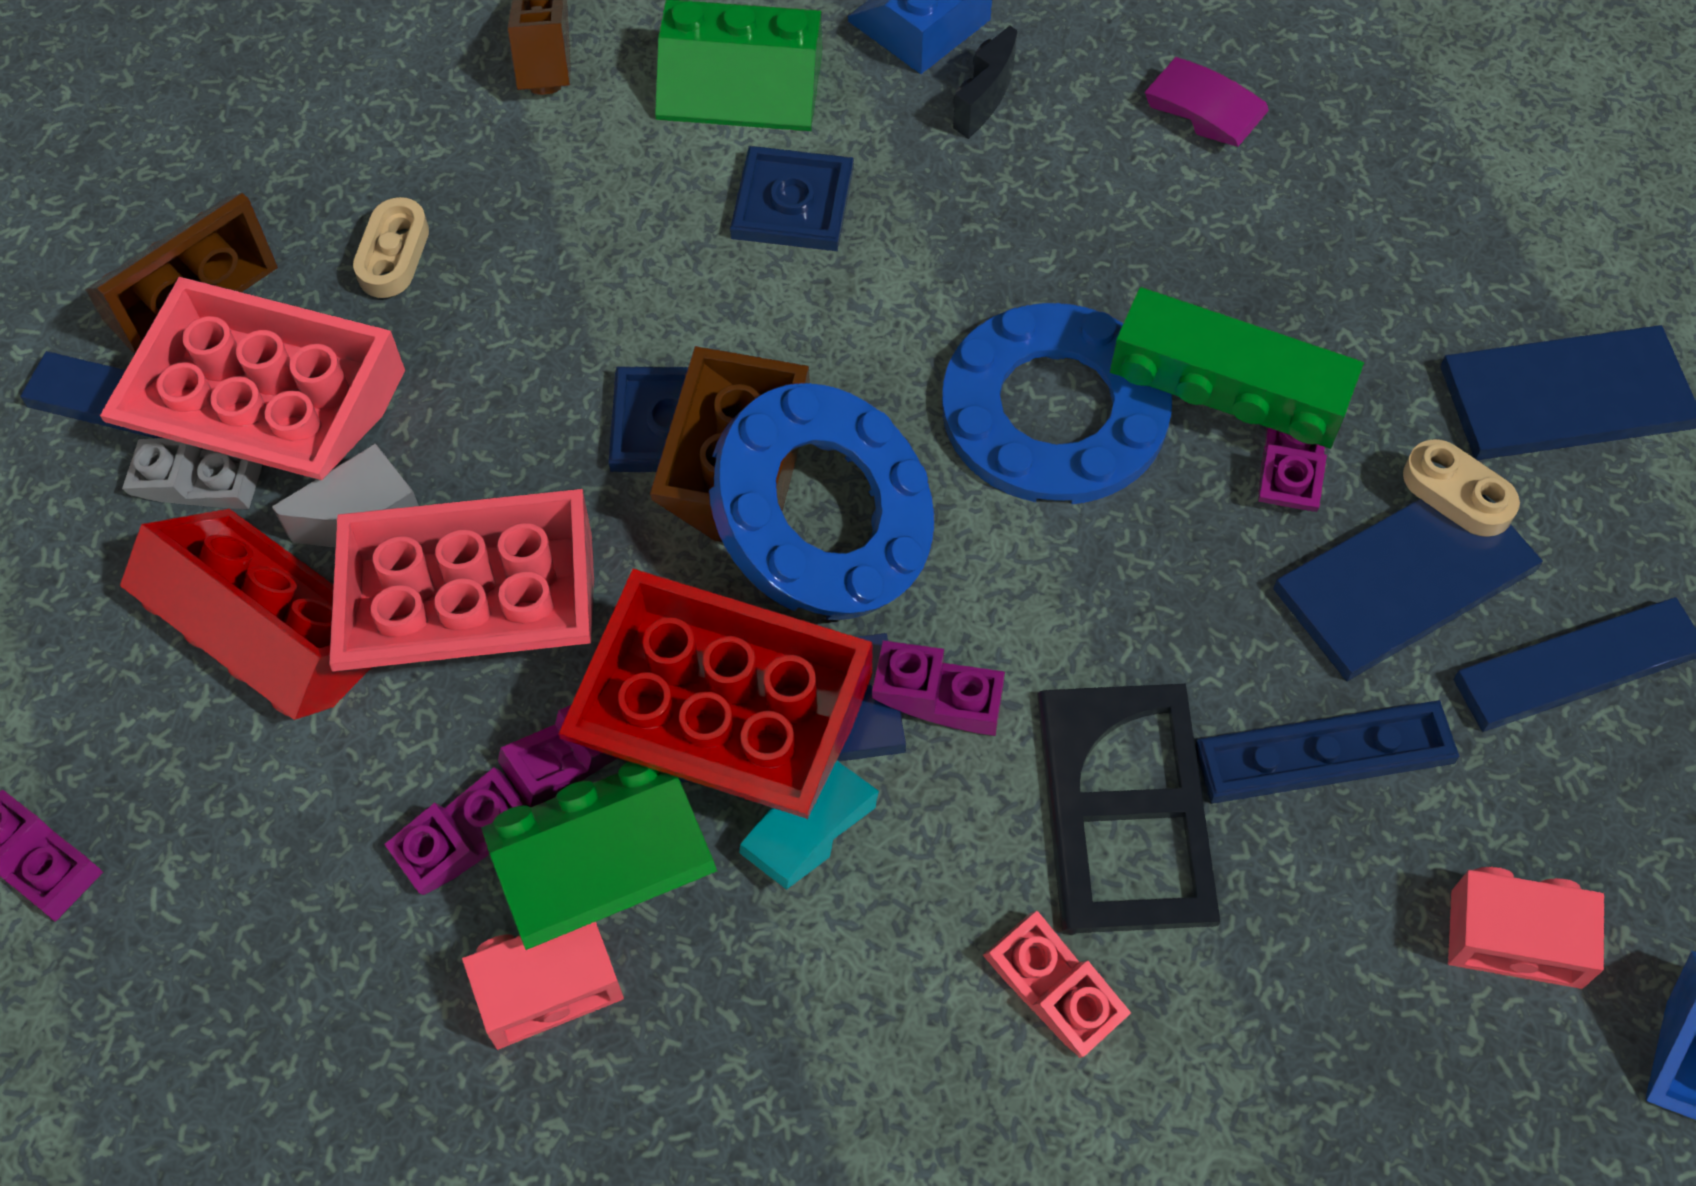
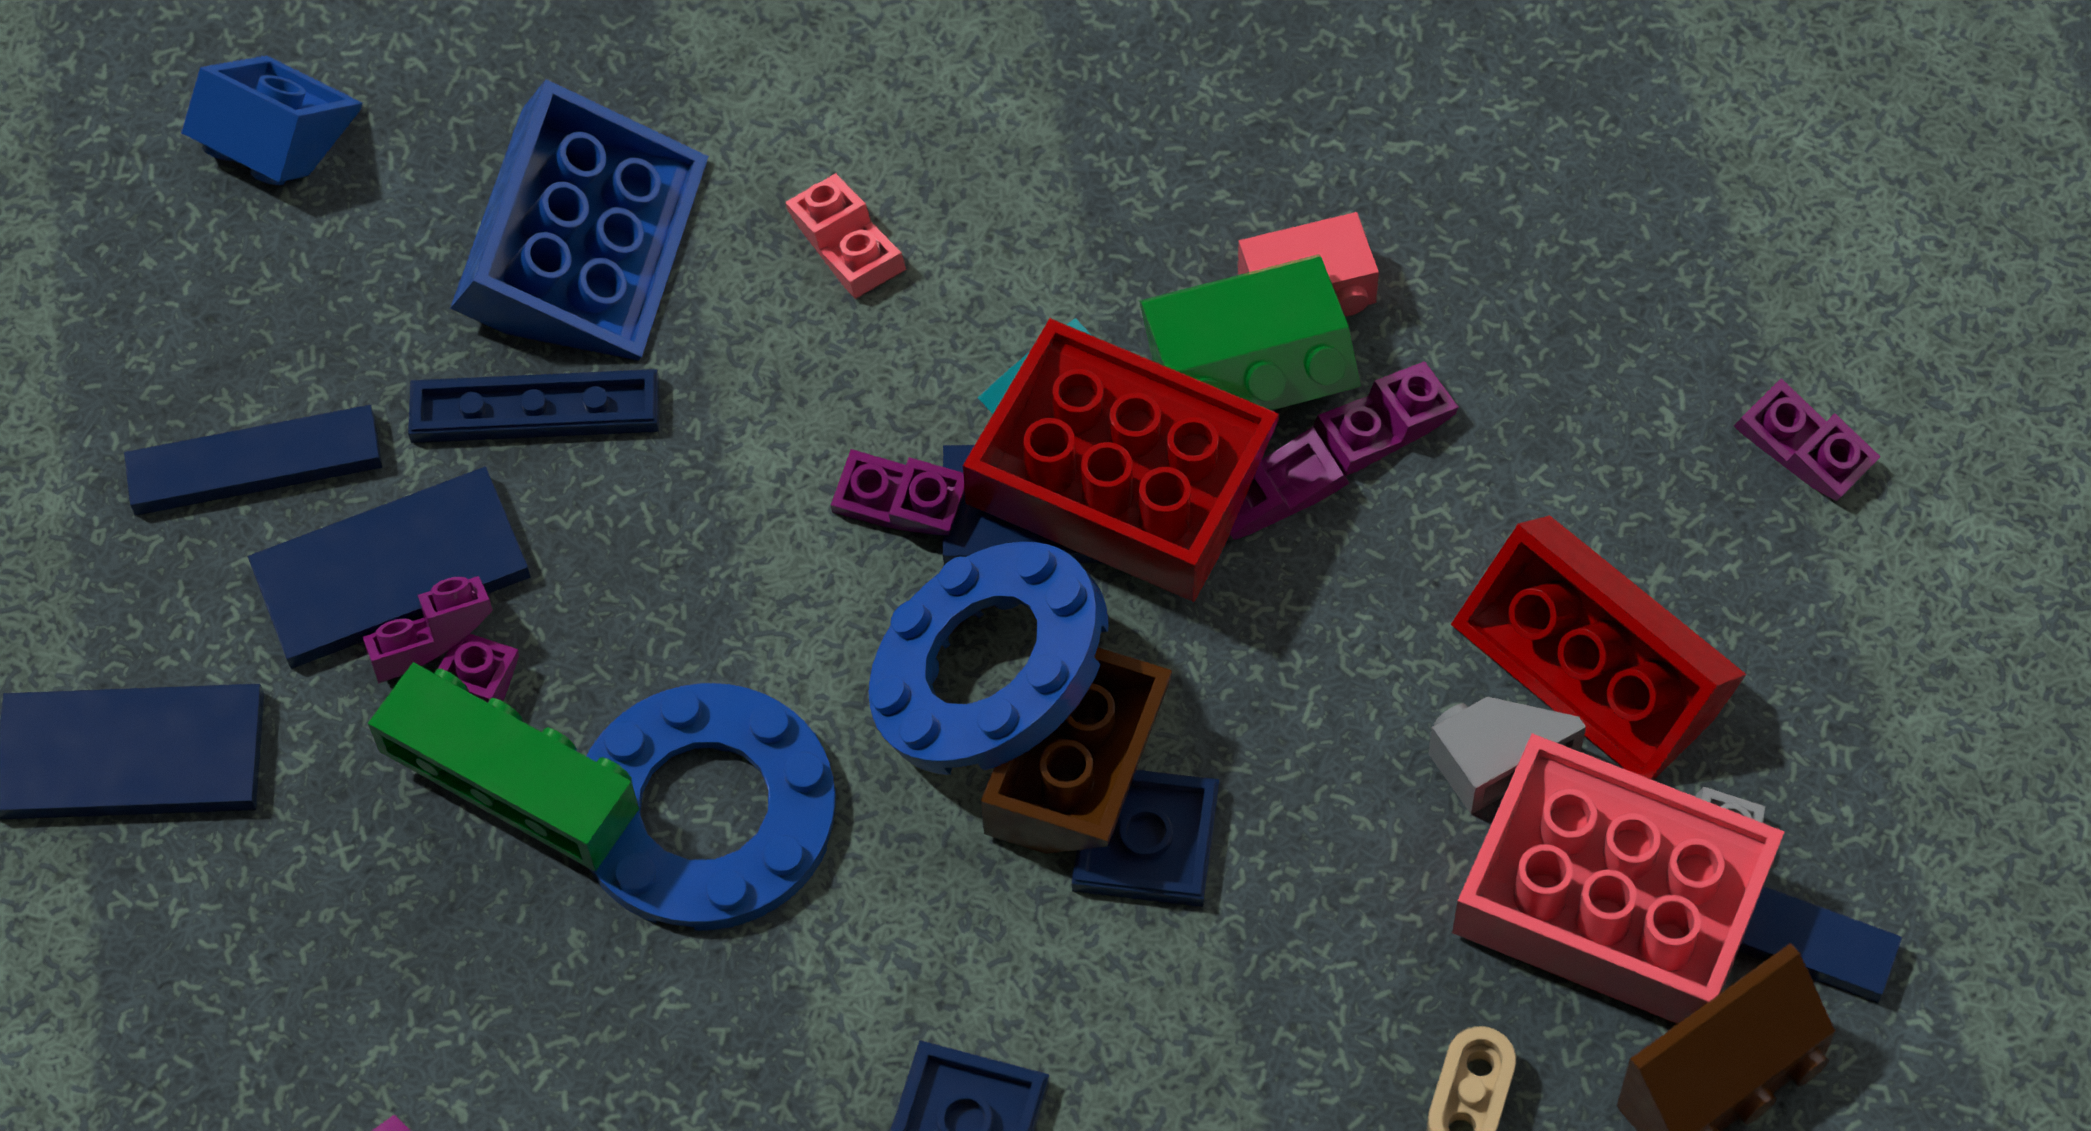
camera: 170 degrees left, 0 degrees up
coral slope [330,489,594,671] -> none
black window [1037,683,1220,935] -> none
tan plate [1403,439,1520,537] -> none
coral brick [1448,867,1604,989] -> none
none -> magenta slope [363,576,493,684]
none -> blue slope [450,79,708,360]

